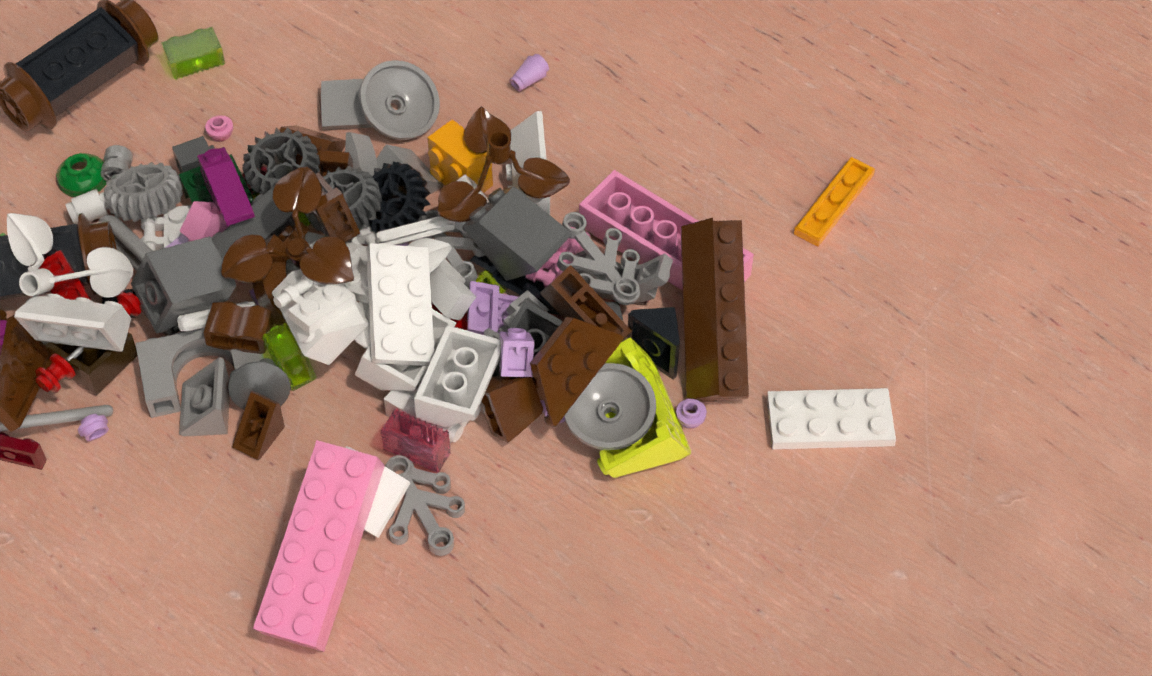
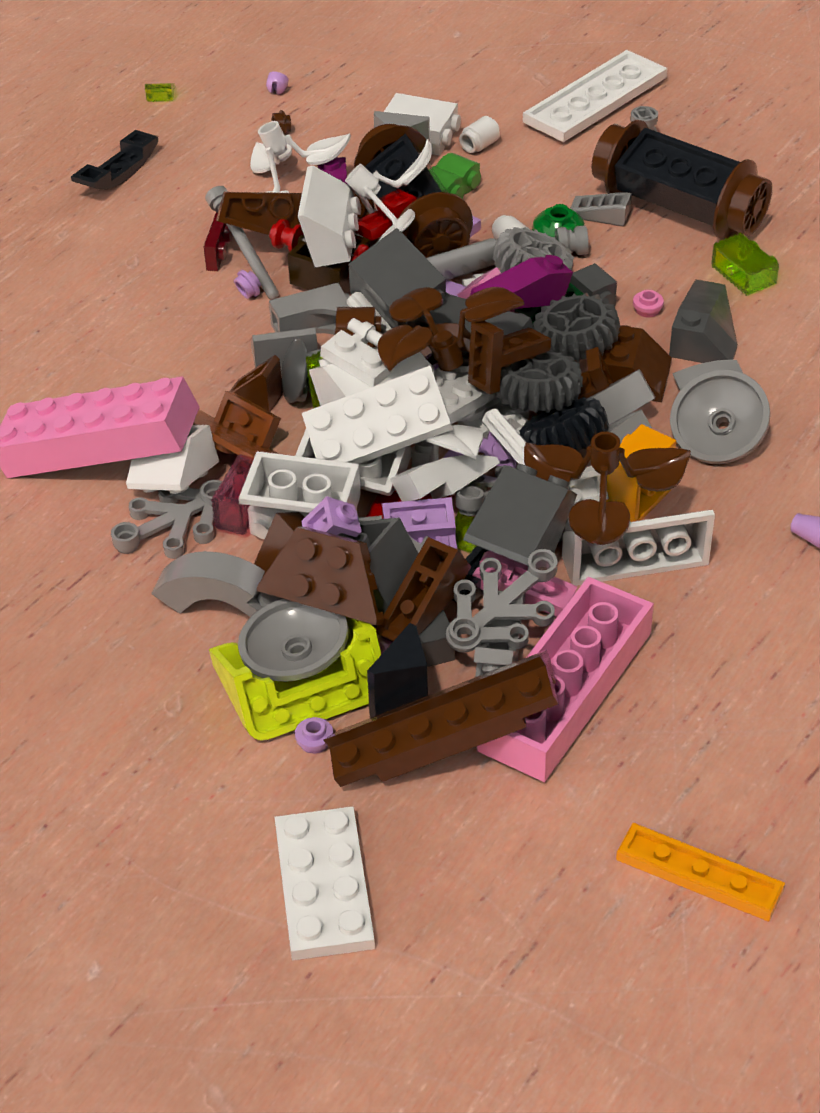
camera: 85 degrees right, 10 degrees down
none -> light grey arch [152,551,283,617]
none -> dark orange bracket [193,391,281,467]
none -> light grey slope [570,193,632,226]
none -> dark grey wedge [669,279,738,363]

